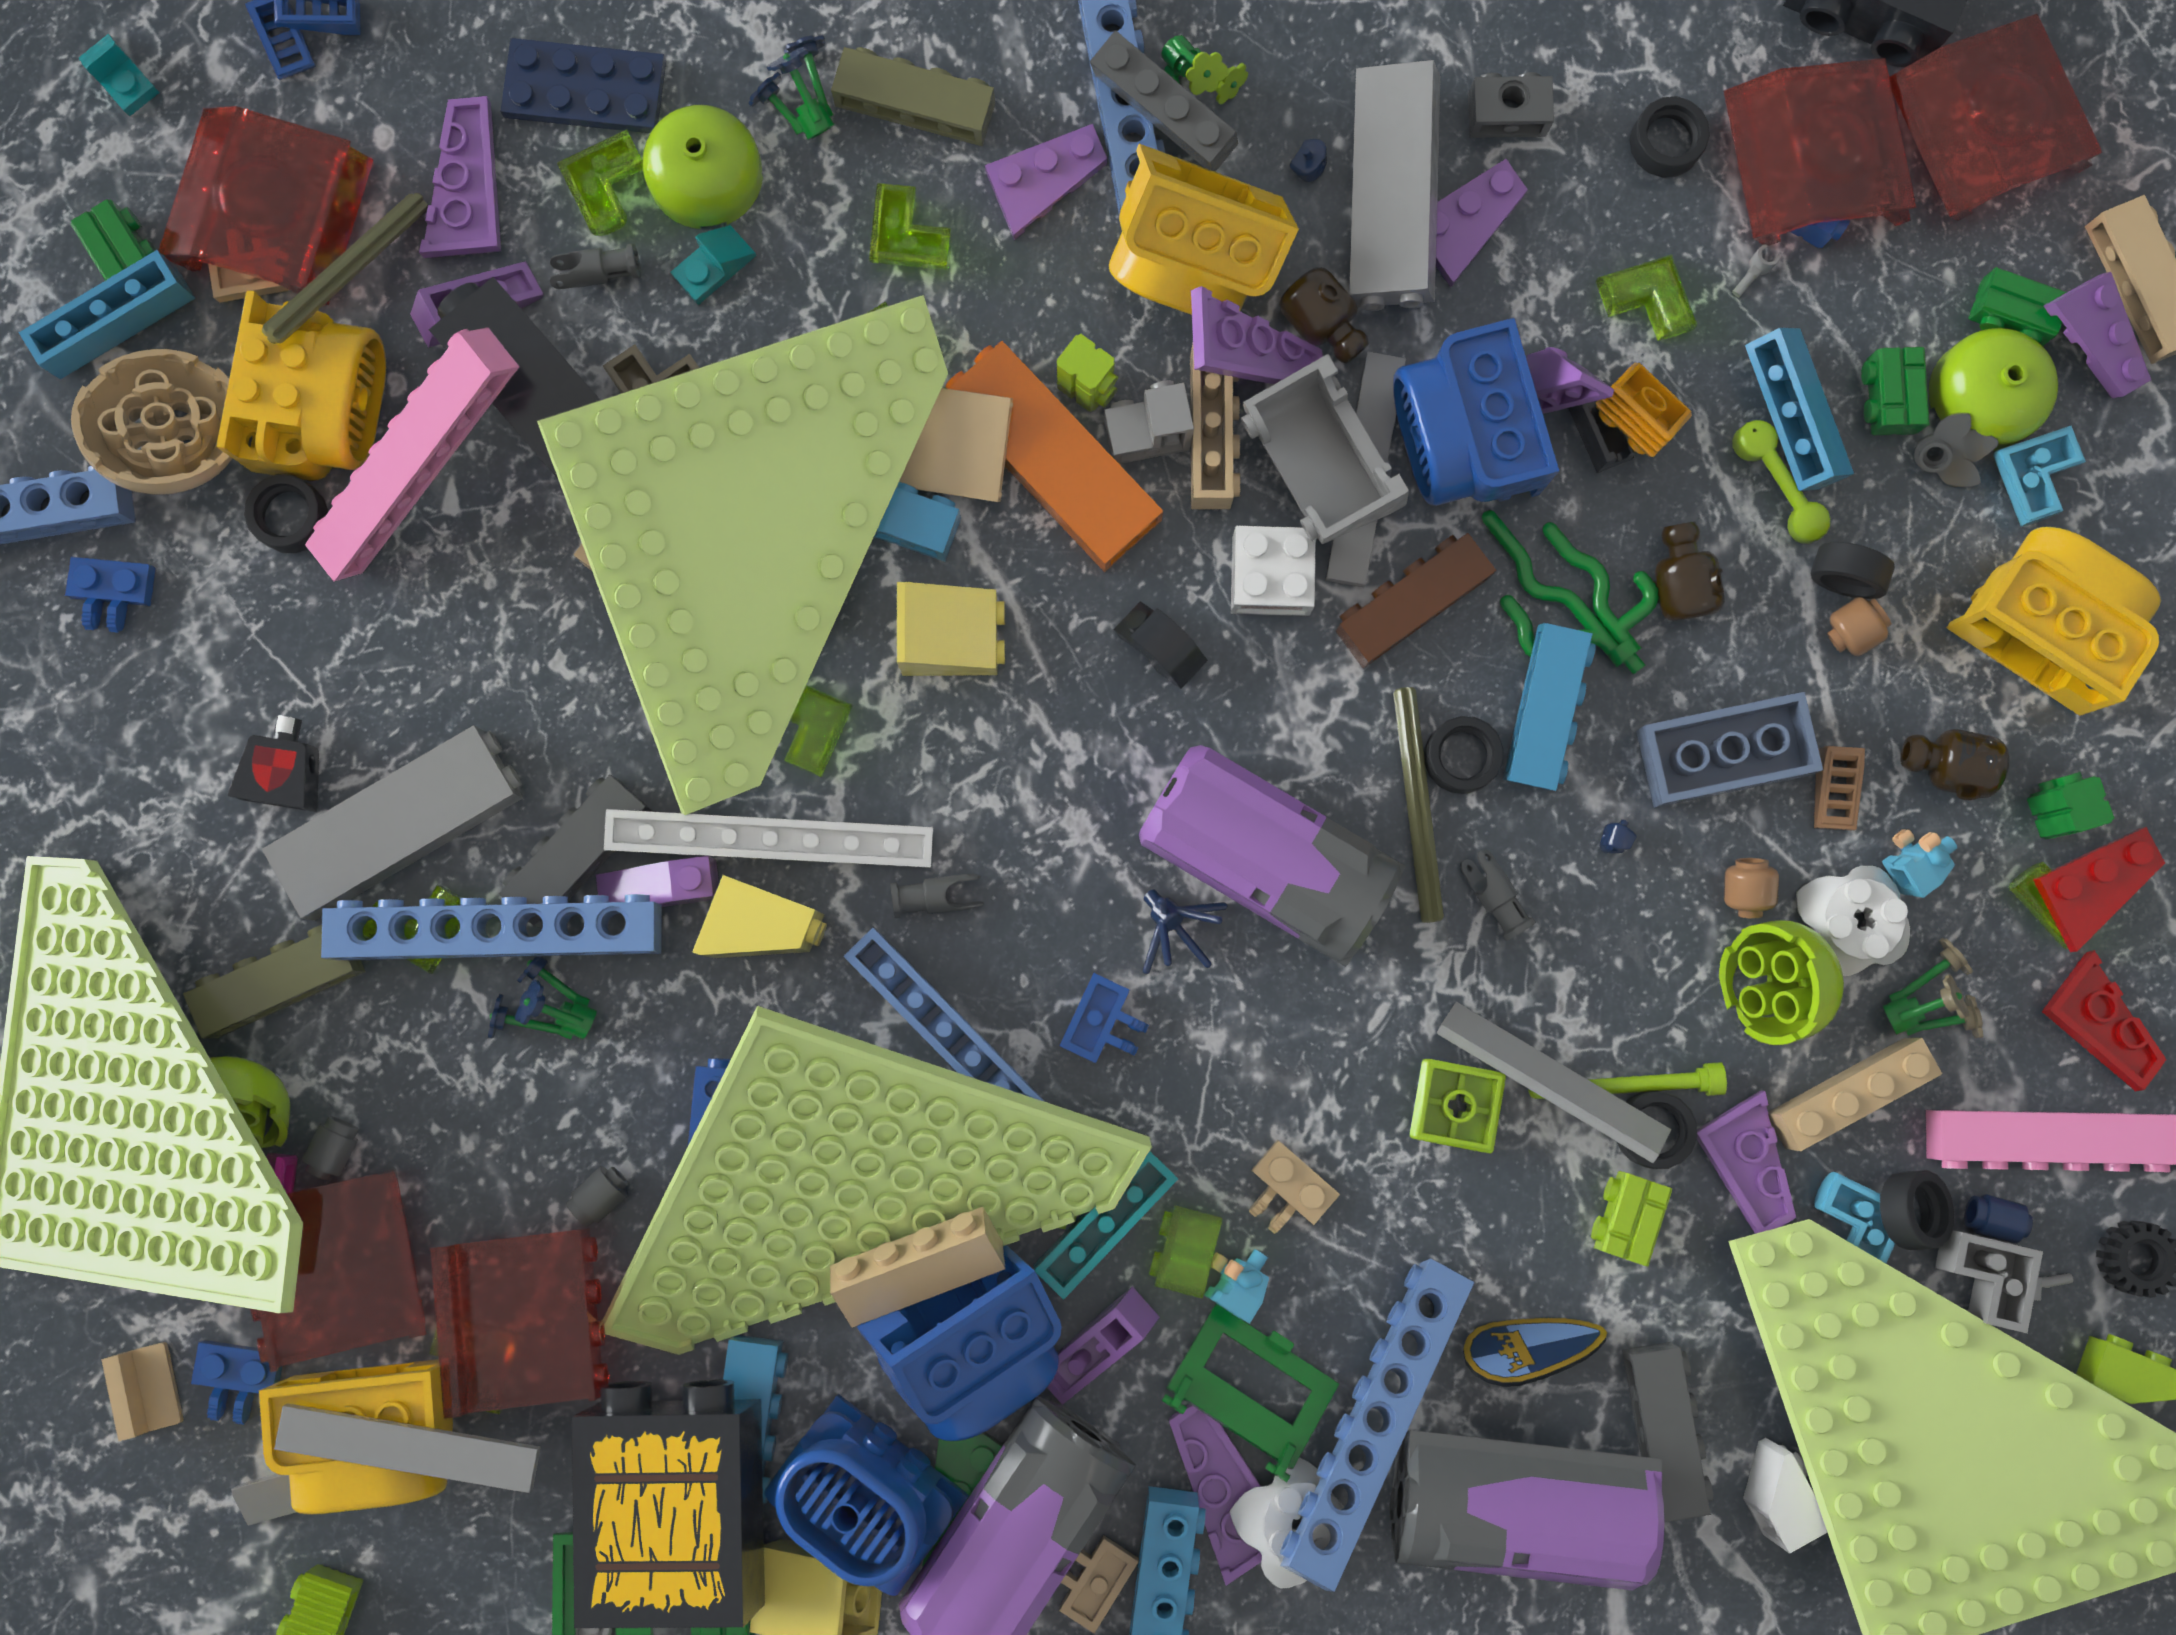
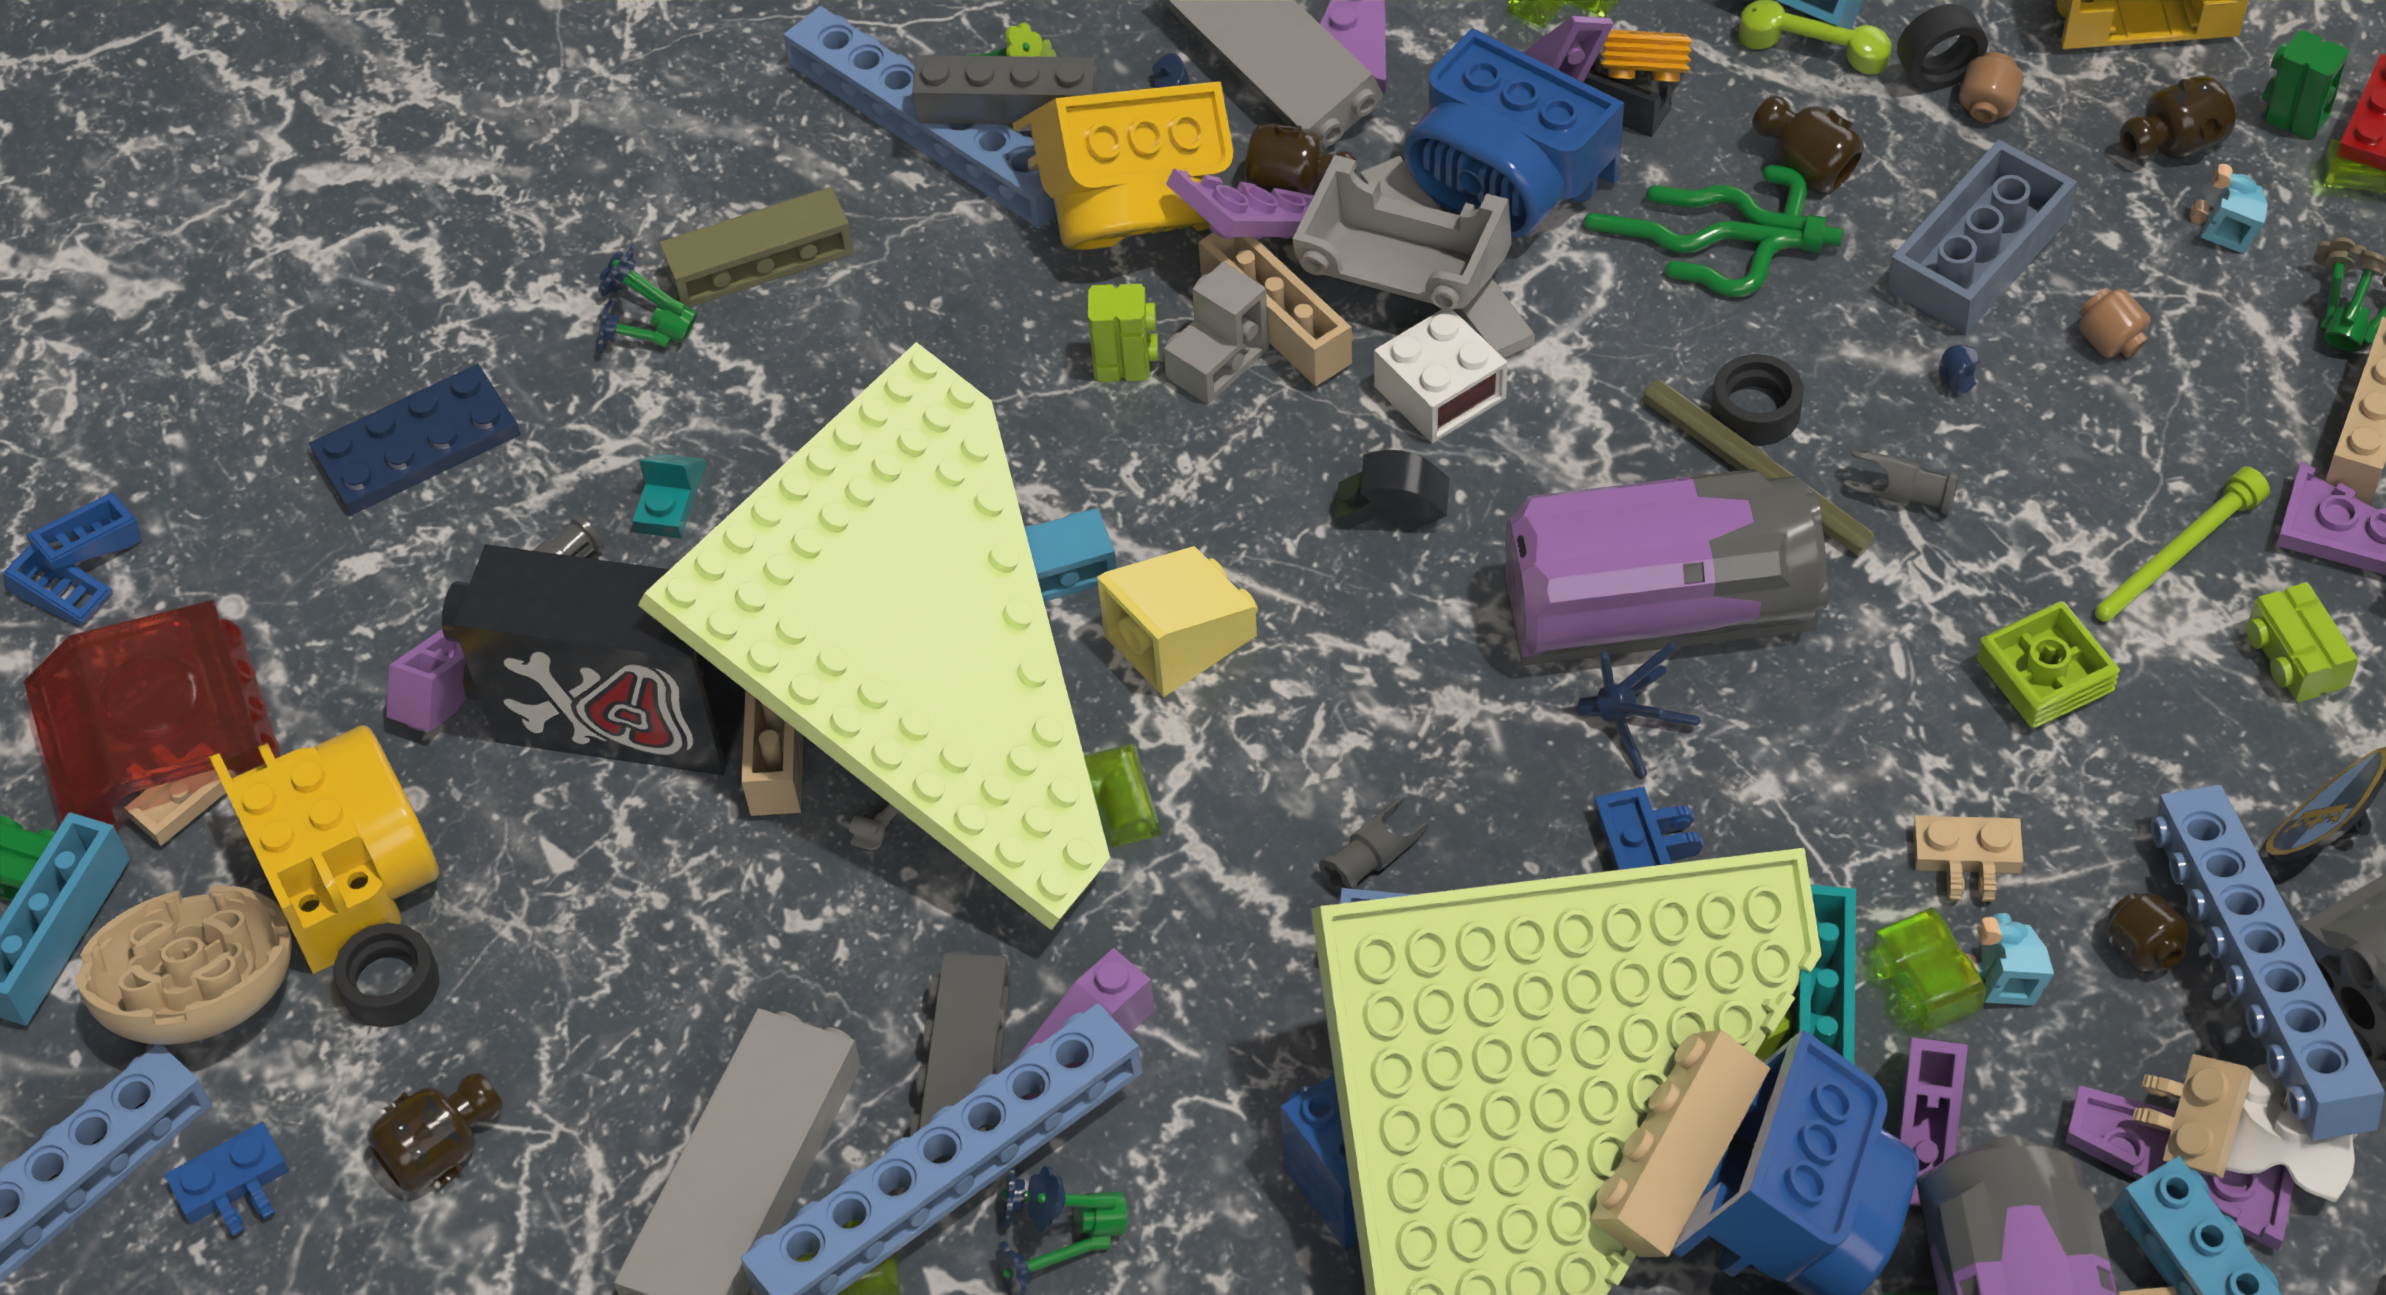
camera: 30 degrees left, 30 degrees down
black torso [228,716,319,812] -> none
olive axle [262,193,428,344] -> none
bright pink brick [305,328,519,581] -> none
medium lavender wing [419,96,501,258] -> none
clear neon green brick [557,129,643,236] -> none
white plate [604,809,933,867] -> none
lime cylinder [642,105,763,229] -> none
light yellow slope [692,875,827,958] -> none
clear neon green brick [869,183,952,270] -> none
tan piece [899,388,1013,502] -> none
orange brick [945,341,1163,572] -> none
medium lavender wing [985,124,1107,240] -> none
green piece [1161,1304,1339,1483] -> none
reddish brown brick [1335,533,1497,669] -> none
light grey tile [1437,1002,1672,1163] -> none
dark azure brick [1503,623,1595,791] -> none
black tyre [1617,1092,1697,1169] -> none
lime cylinder [1719,920,1844,1045] -> none
white brick [1796,866,1910,976] -> none
medium nougat slope [1814,746,1865,831] -> none
none -> dark brown piece [367,1073,503,1193]
none -> dark brown head [2107,893,2189,972]
none -> tan hinge [2132,1054,2253,1179]

